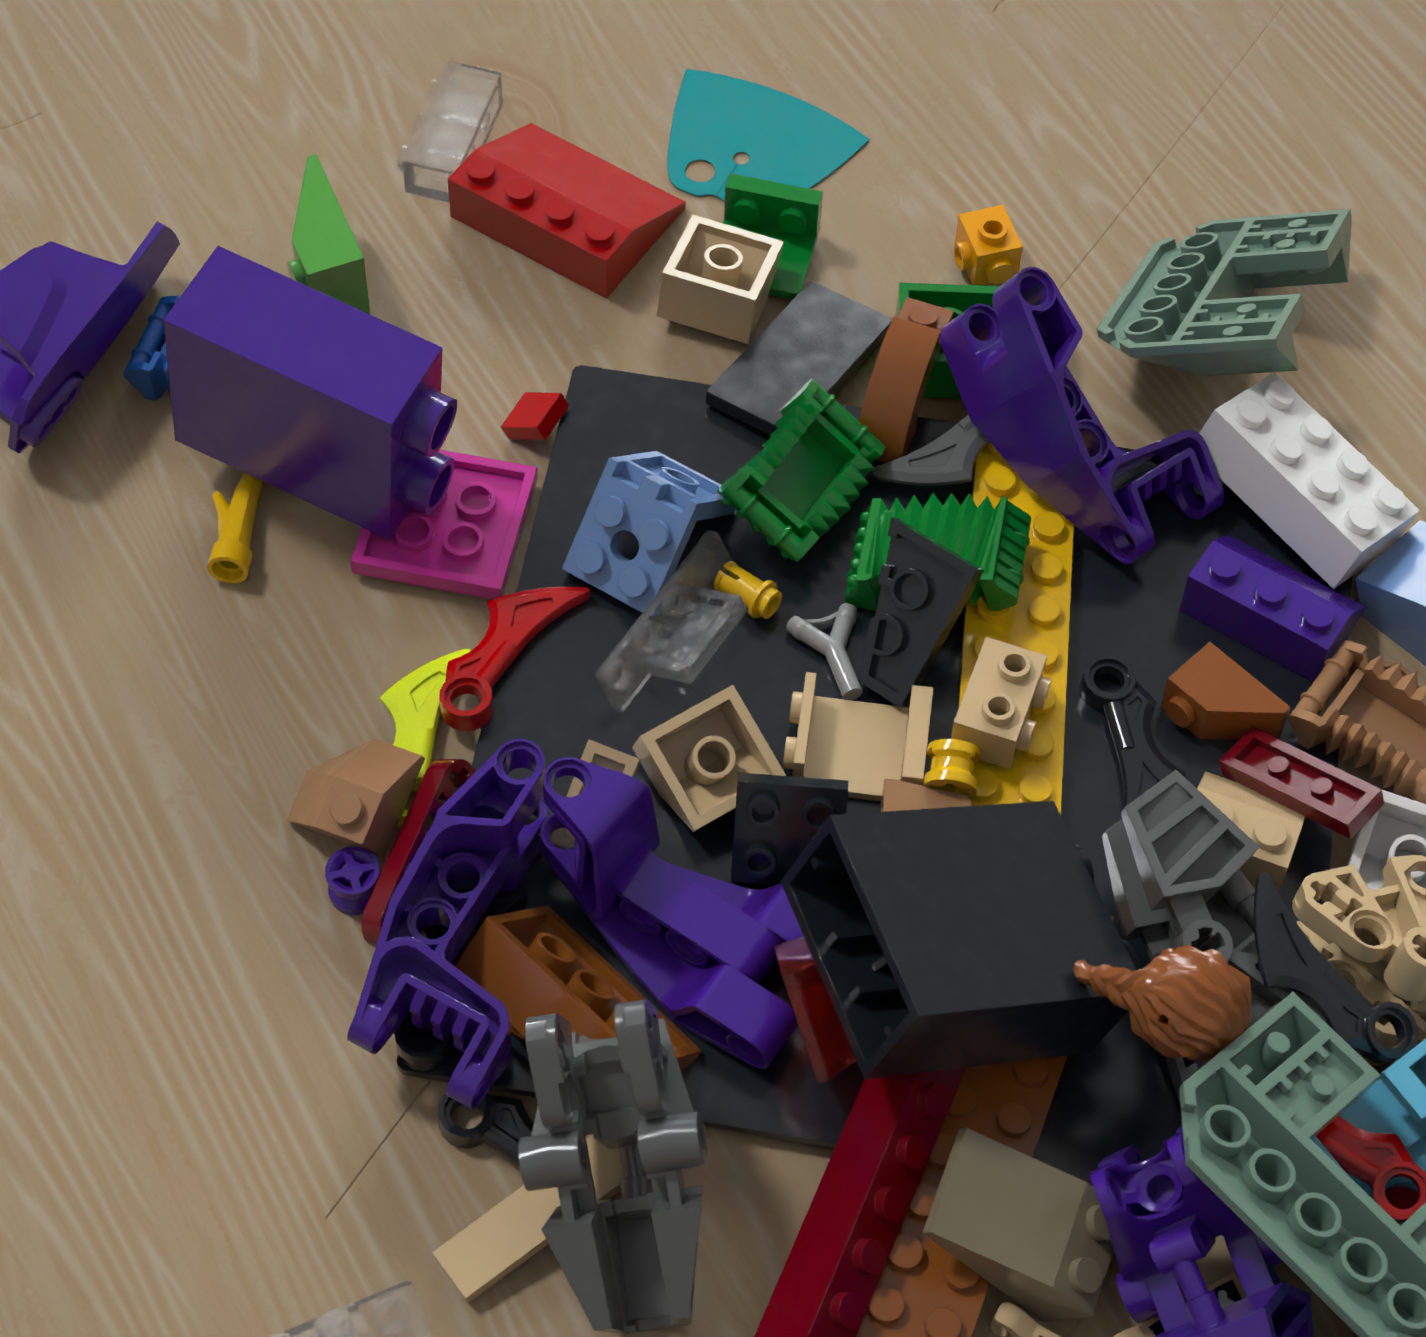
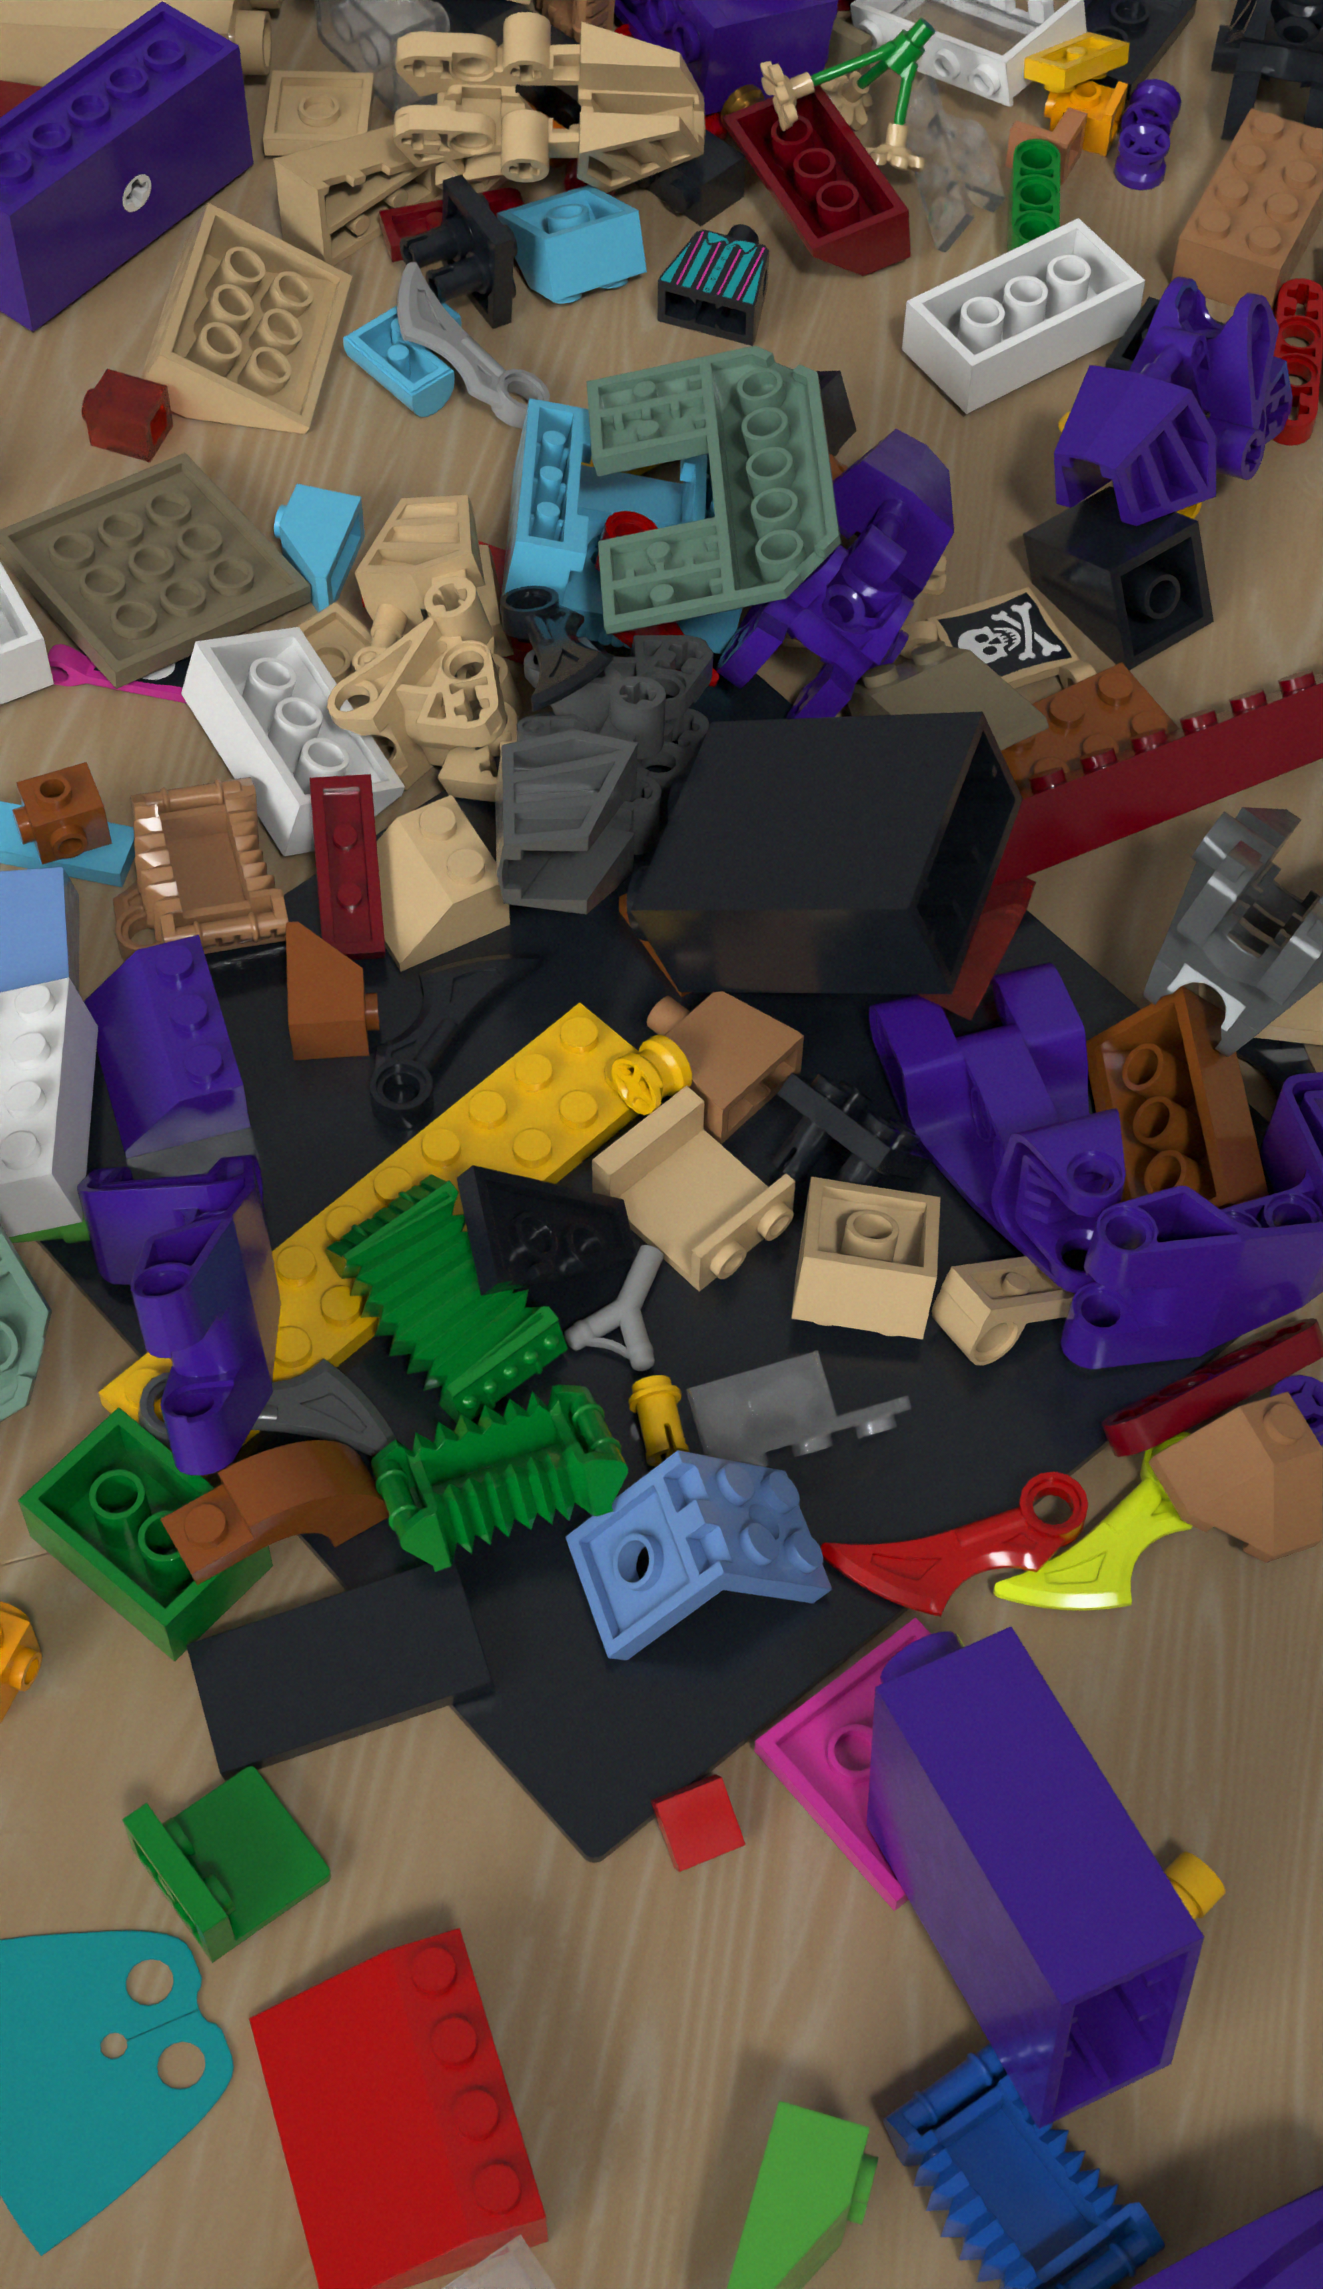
camera: 140 degrees left, 0 degrees up
tan slope [657,214,784,344] -> none
tan brick [951,637,1052,770] -> none
dark orange hair [1073,945,1252,1061] -> none

